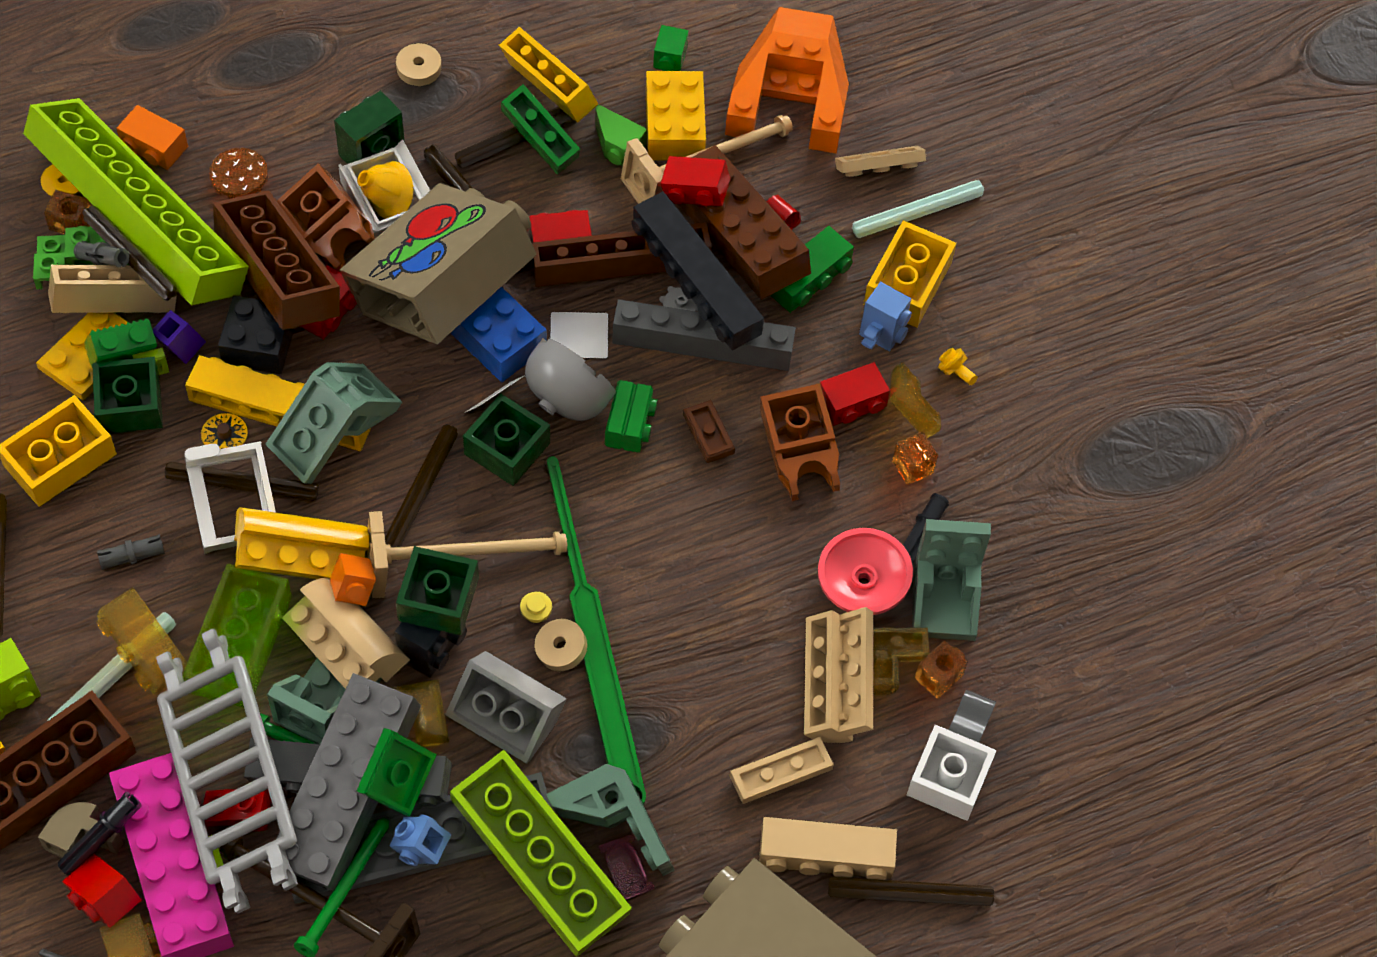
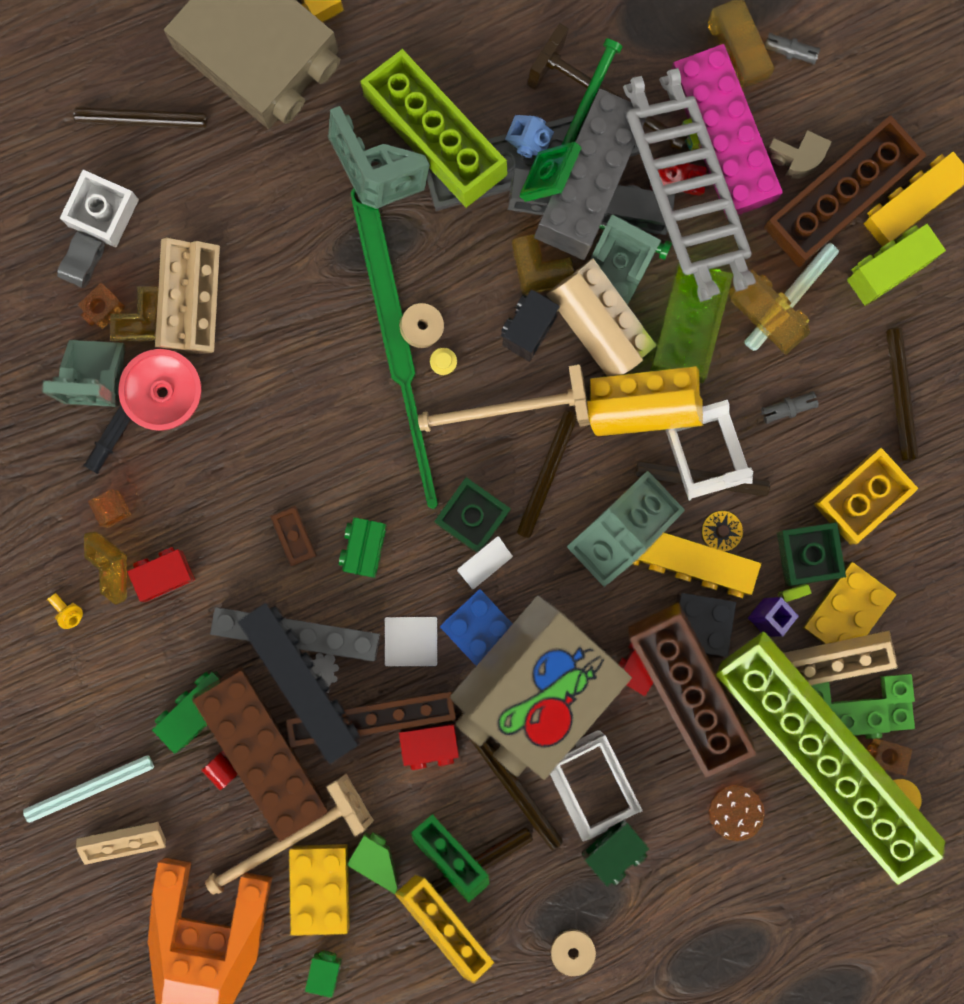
camera: 175 degrees left, 25 degrees up
black axle [58,792,142,876] -> none
red brick [62,854,142,928] -> none
dark grey pin [74,241,129,268] -> none
dark brown axle [82,205,177,301] -> none
green brick [84,318,157,367] -> none
orange brick [116,105,188,170] -> none
dark orange brick [277,163,375,273] -> none
orange brick [330,553,376,606] -> none
yellow hat [357,161,413,219] -> none
dark green brick [396,546,479,635] -> none
light grey slope [445,651,567,764] -> none
light grey cylinder [525,338,616,421] -> none
clear pink piece [598,834,654,899] -> none
red brick [660,156,730,206] -> none
tan plate [730,737,834,804] -> none
tan brick [759,817,897,880] -> none
dark orange brick [760,383,840,501] -> none
medium blue brick [859,281,912,352] -> none
yellow brick [863,220,957,328] -> none

